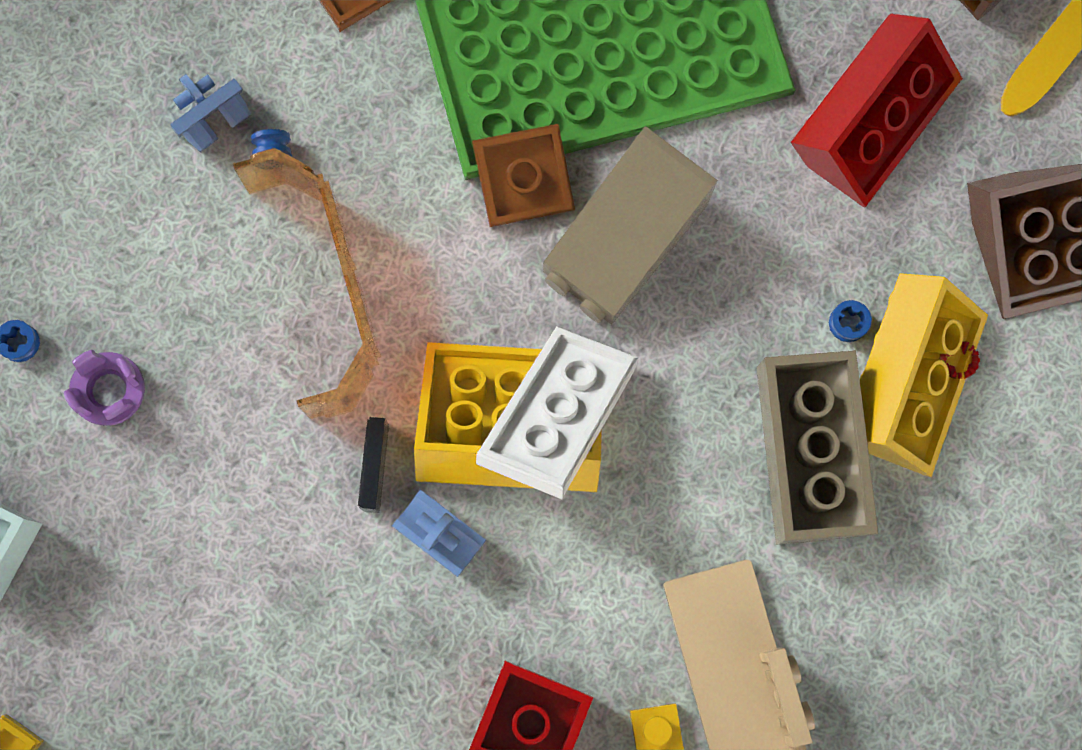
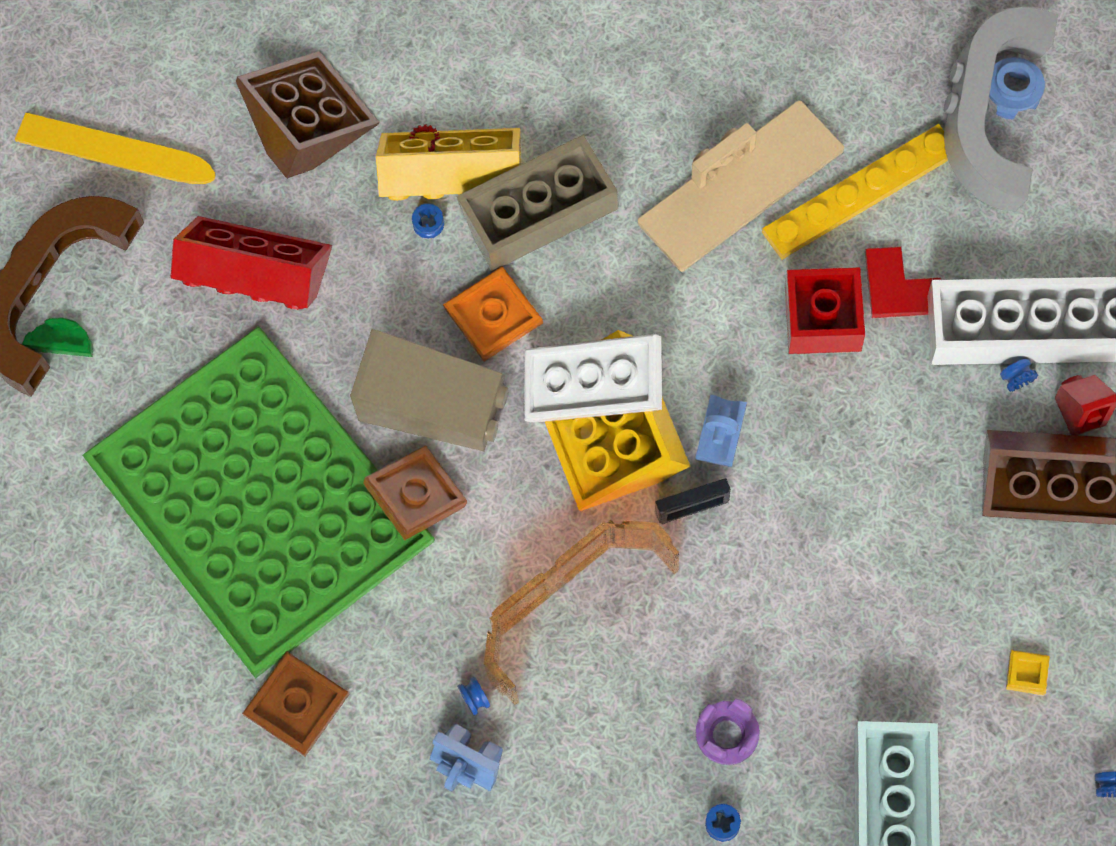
camera: 105 degrees left, 10 degrees down
none -> orange tile [443,266,543,362]

